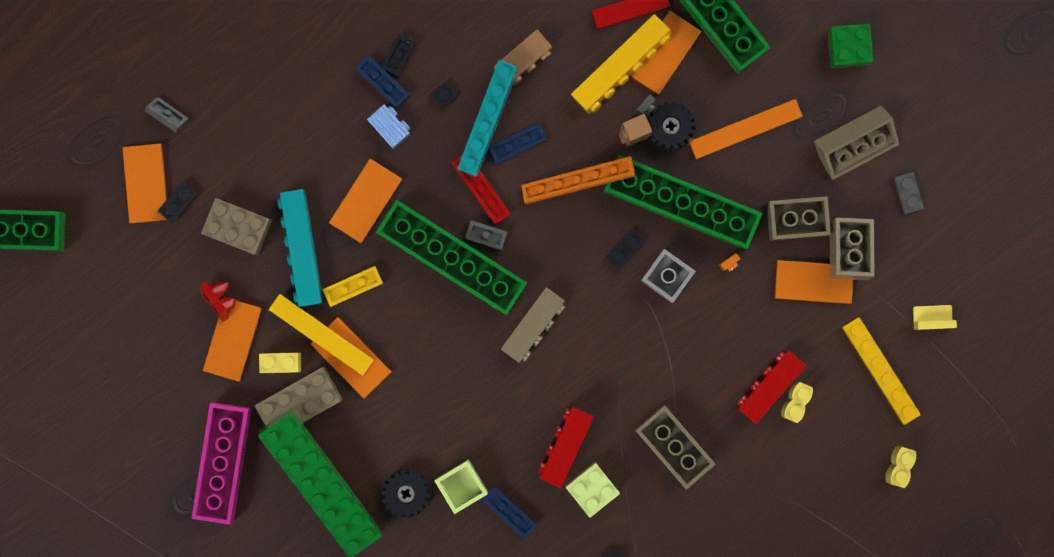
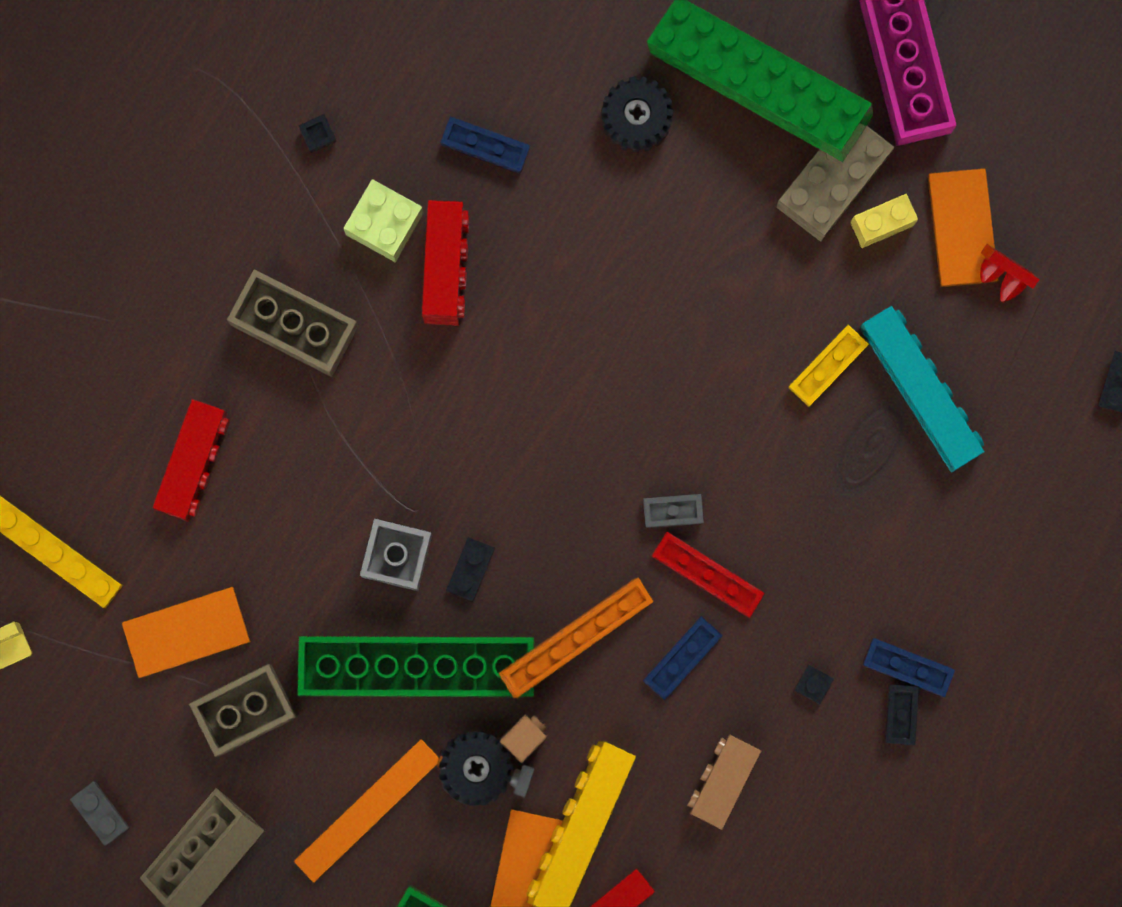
camera: 155 degrees right, 5 degrees down
dark tan brick [201,198,272,256] -> none
yellow tile [269,294,374,376] -> none
orange tile [311,317,392,399] -> none
orange tile [329,159,403,244] -> none
light blue brick [367,104,411,150] -> none
green brick [376,200,527,315] -> none
yellowish green piece [435,459,488,514] -> none
teal brick [457,60,519,176] -> none
dark tan brick [501,287,565,363] -> none
orange plate [719,253,740,272] -> none
light yellow brick [781,381,813,423] -> none
dark tan brick [830,218,875,280] -> none

